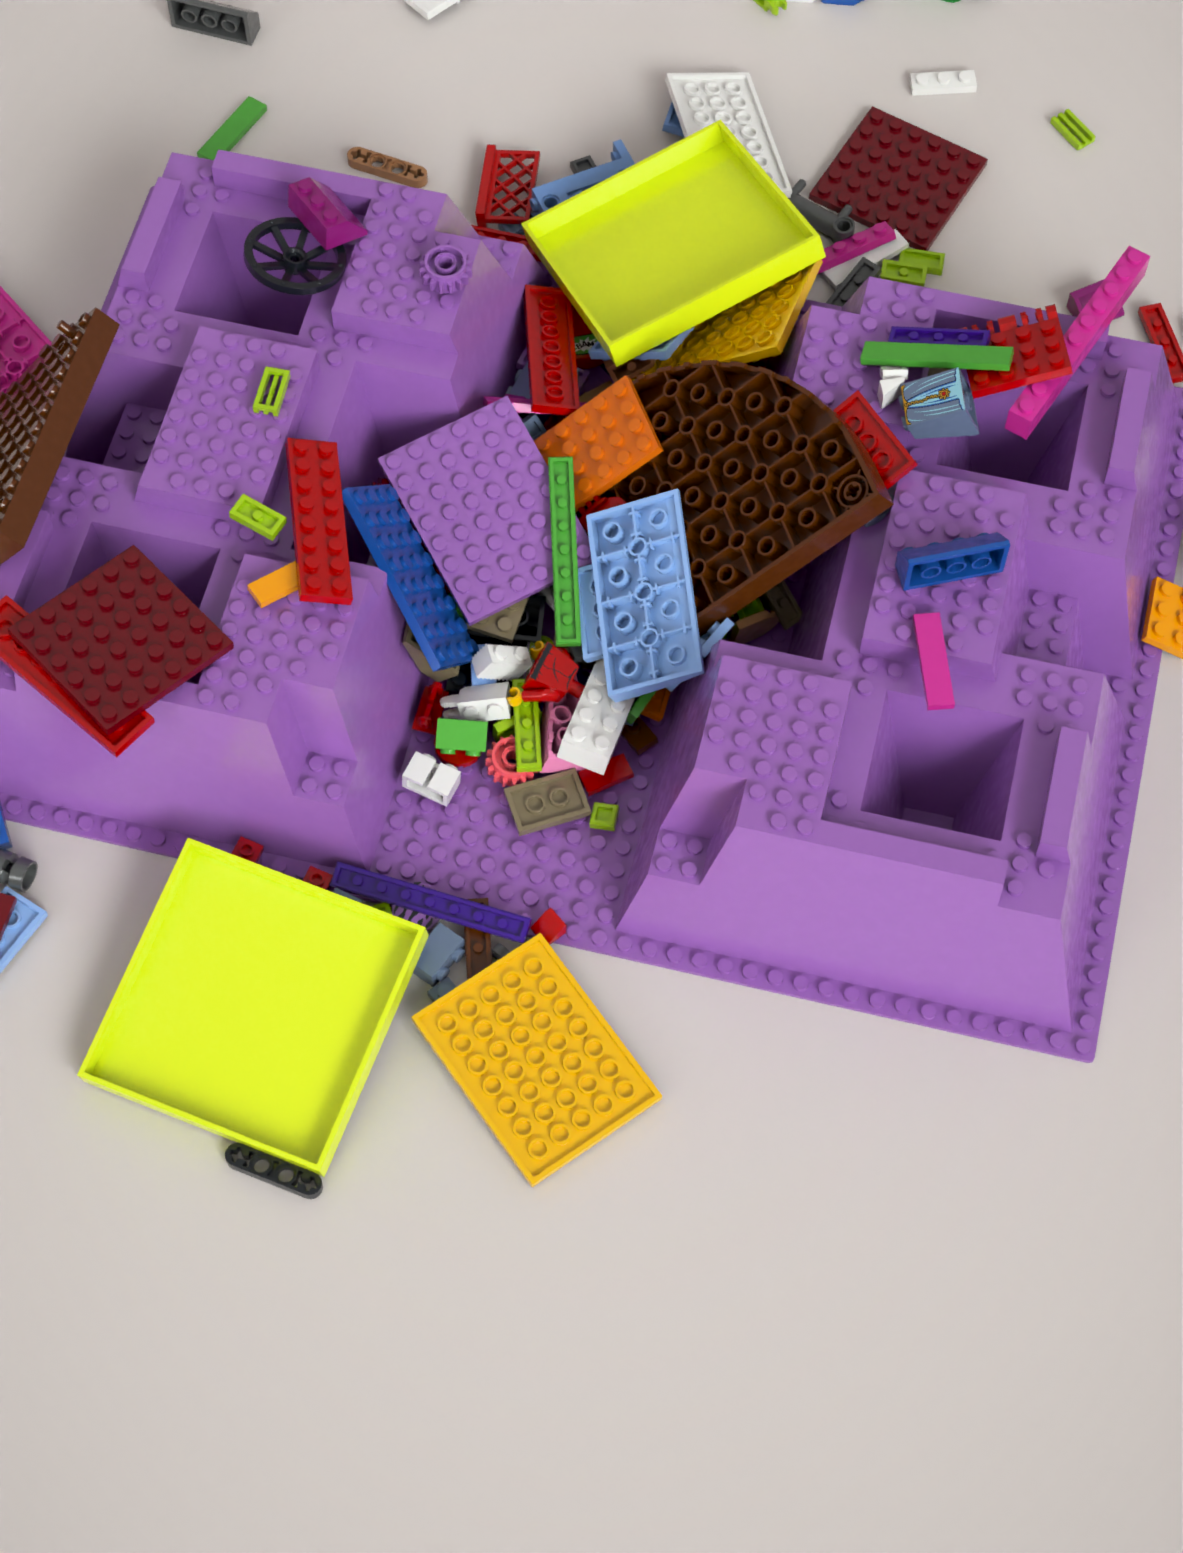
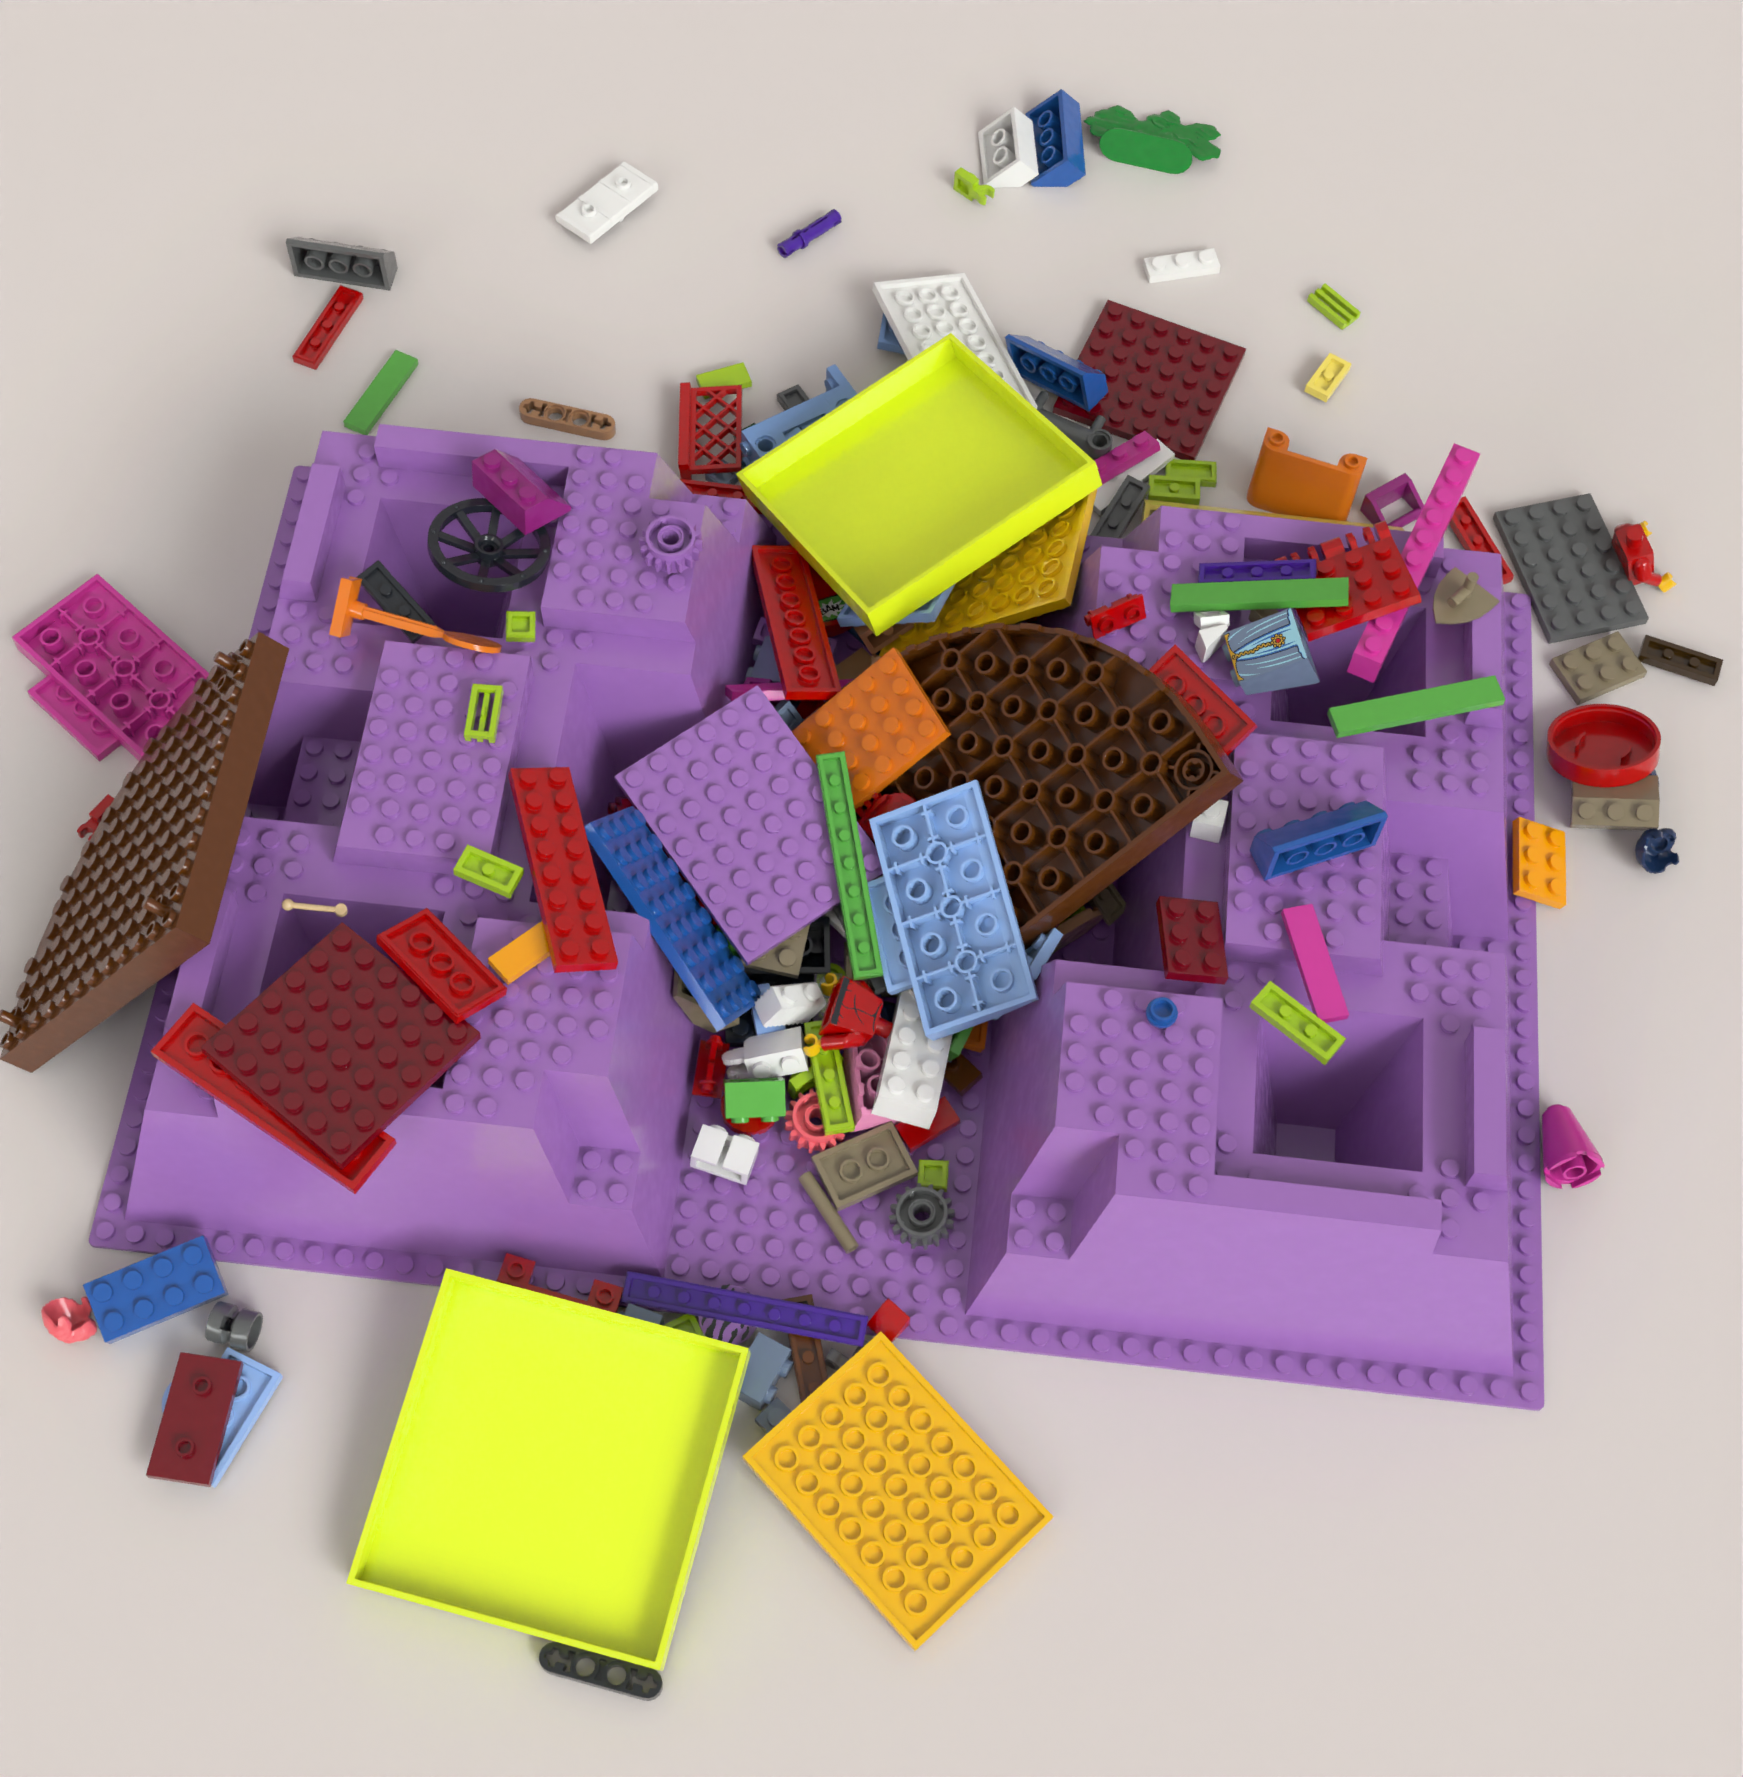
camera: 10 degrees left, 0 degrees up
none -> tan hinge [282,899,348,917]
none -> red tile [292,285,364,370]
none -> orange piece [329,576,502,653]
none -> black tile [357,560,435,644]
none -> red tile [376,908,507,1024]
none -> lime tile [506,611,536,642]
none -> lime tile [696,362,752,400]
none -> dark purple pin [777,209,842,258]
none -> dark tan piece [798,1171,859,1254]
none -> dark grey gear [889,1183,955,1250]
none -> blue slope [1005,334,1108,411]
none -> red hinge [1084,593,1146,639]
none -> blue plate [1146,997,1178,1028]
none -> dark red plate [1156,896,1229,985]
none -> white brick [1190,800,1229,843]
none -> orange windscreen [1247,427,1368,521]
none -> lime plate [1249,981,1346,1065]
none -> light yellow plate [1304,353,1351,402]
none -> bright green tile [1327,675,1506,738]
none -> dark tan shield [1433,567,1500,625]
none -> dark pink cone [1542,1104,1605,1189]

